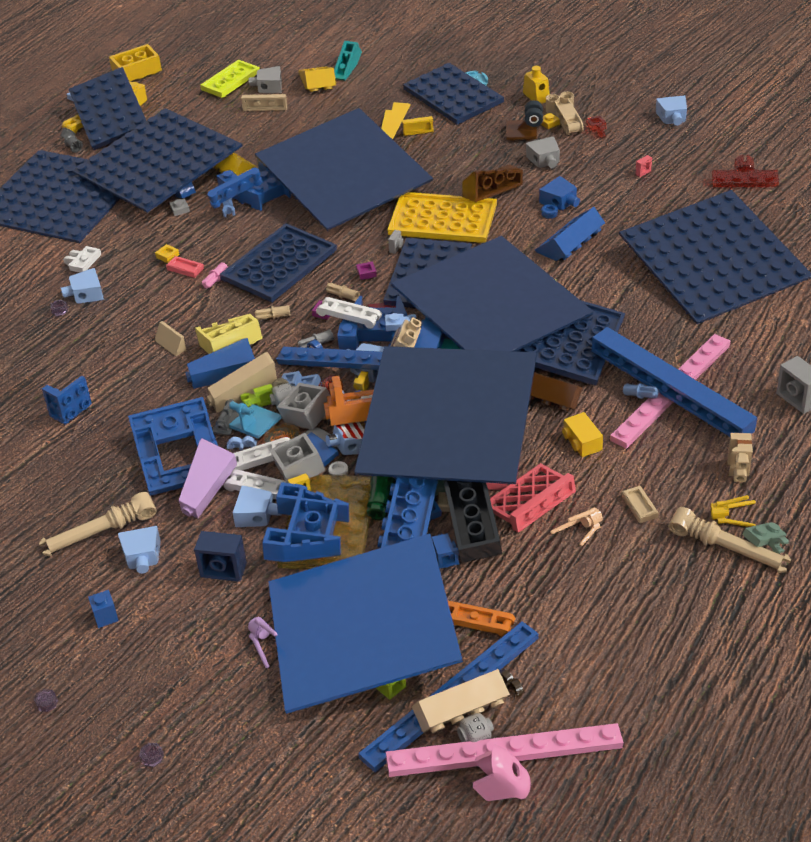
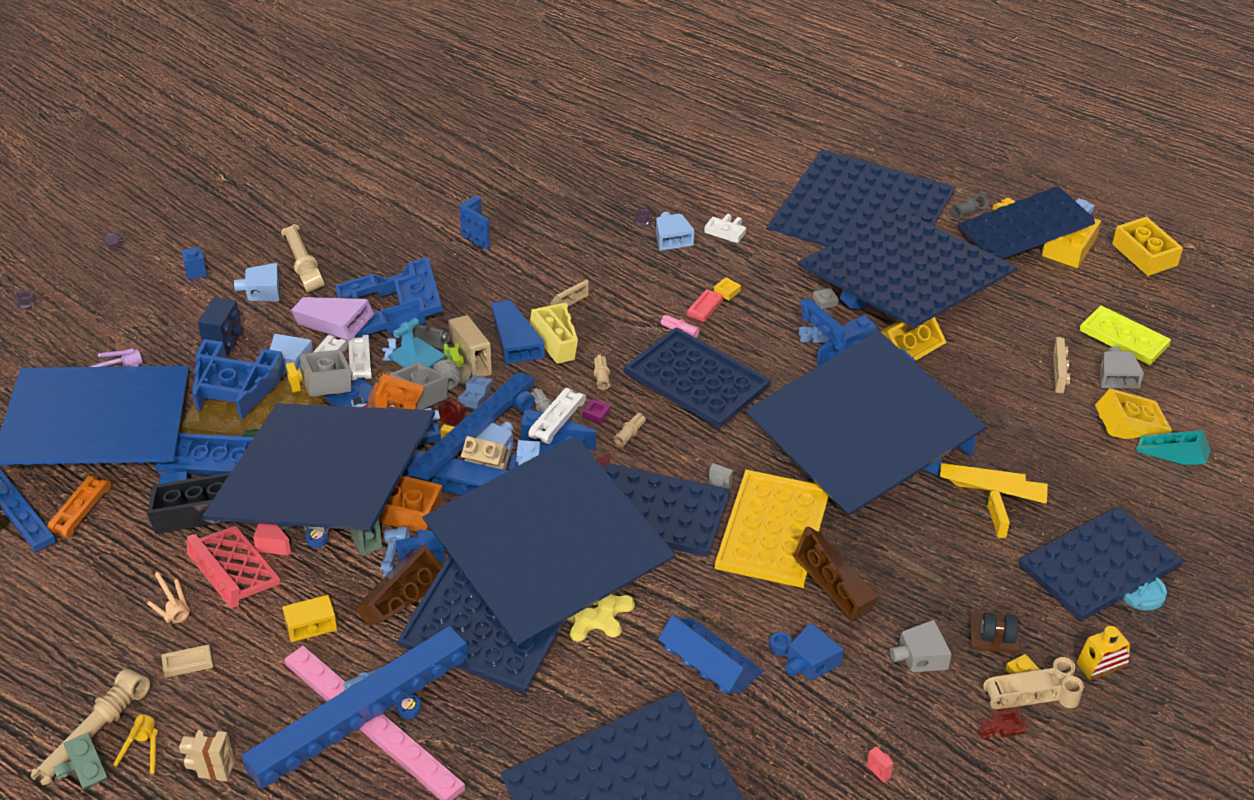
camera: 90 degrees right, 0 degrees up
magenta plate [356,261,377,280] -> none

